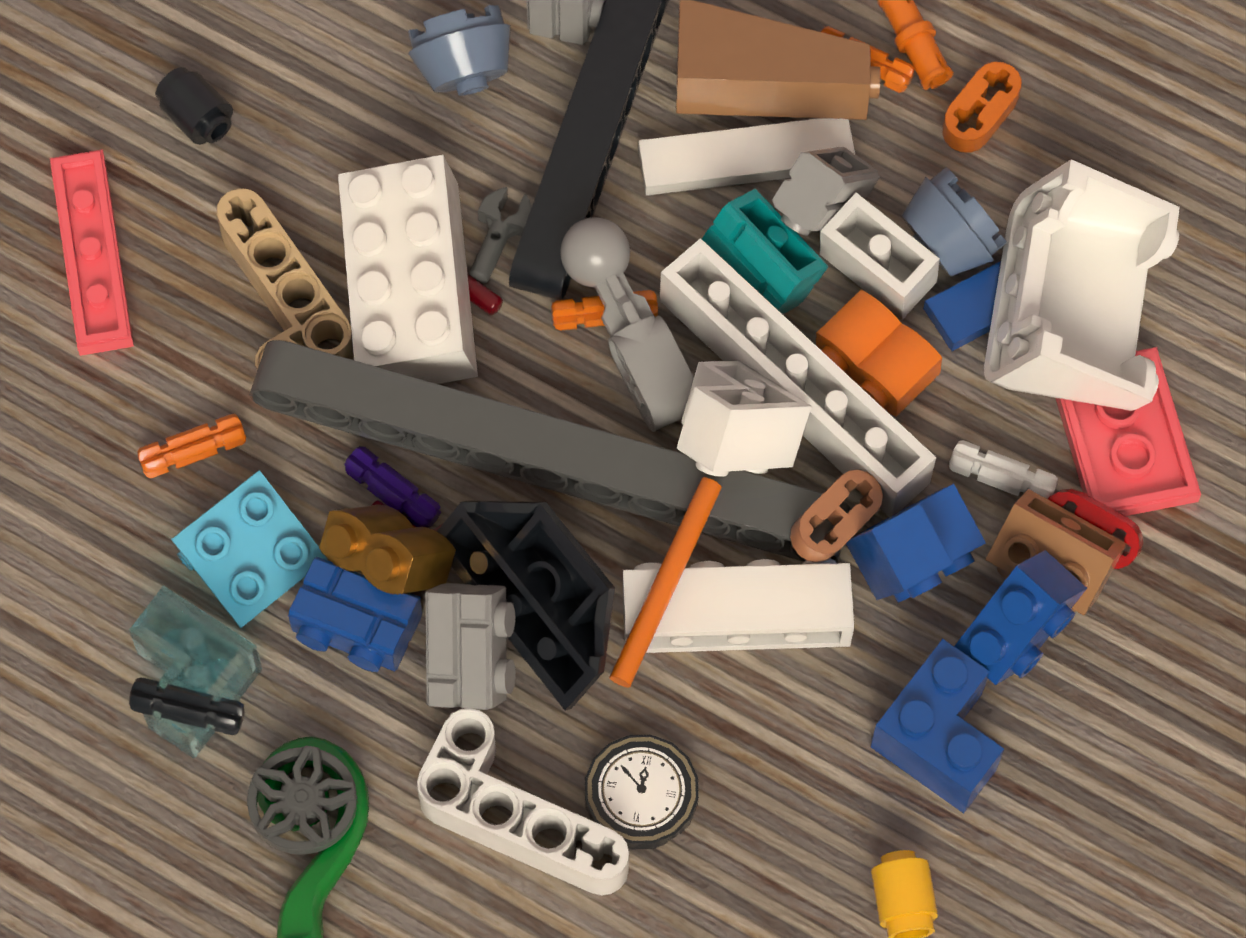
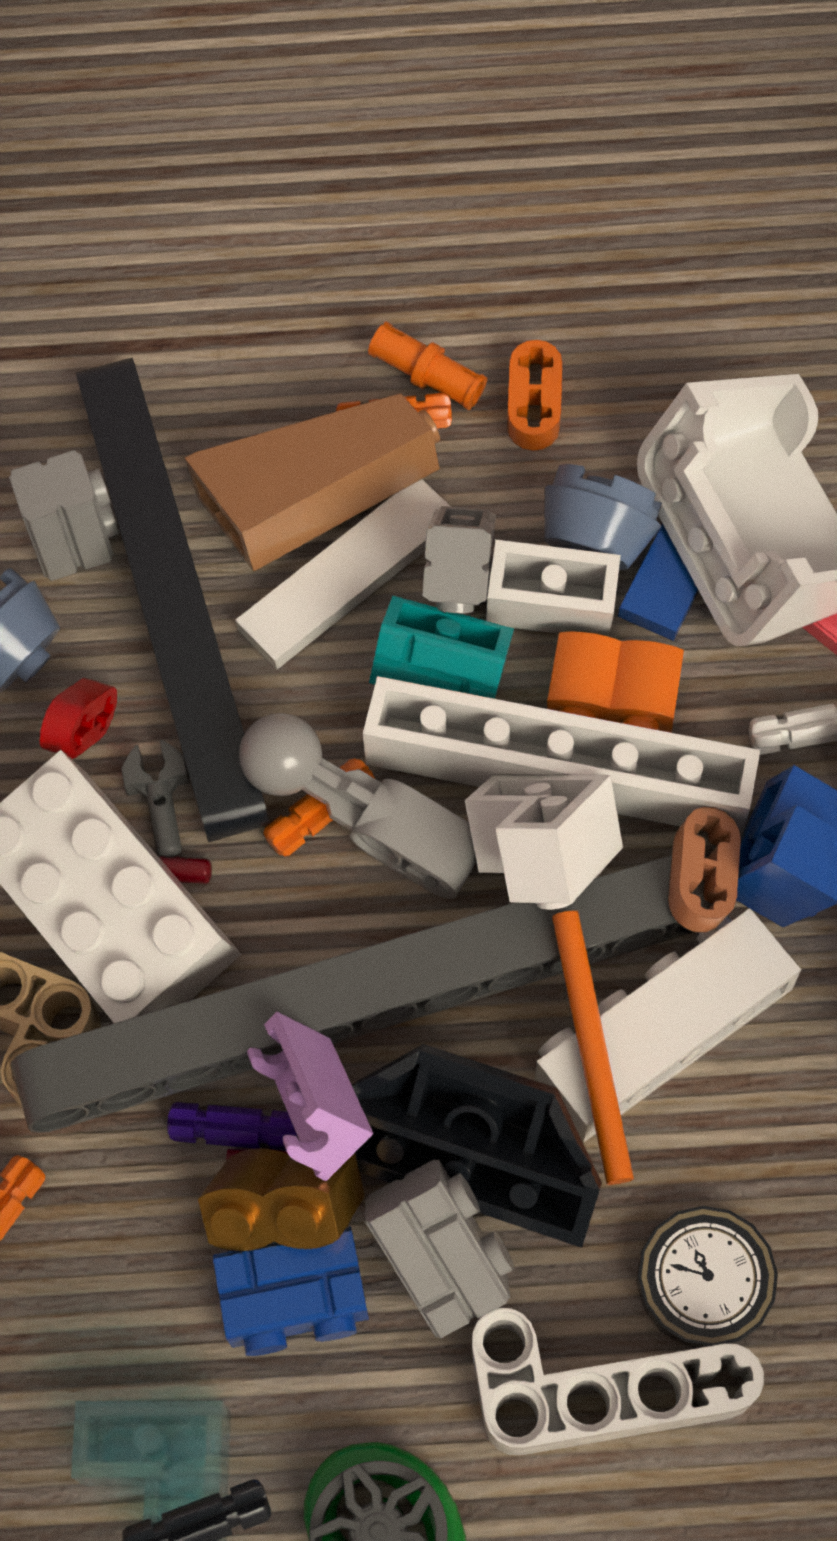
camera: 30 degrees left, 0 degrees up
medium azure hinge [171,470,327,628] -> none
none -> red beam [39,677,117,759]
none -> lavender hinge [247,1011,374,1181]

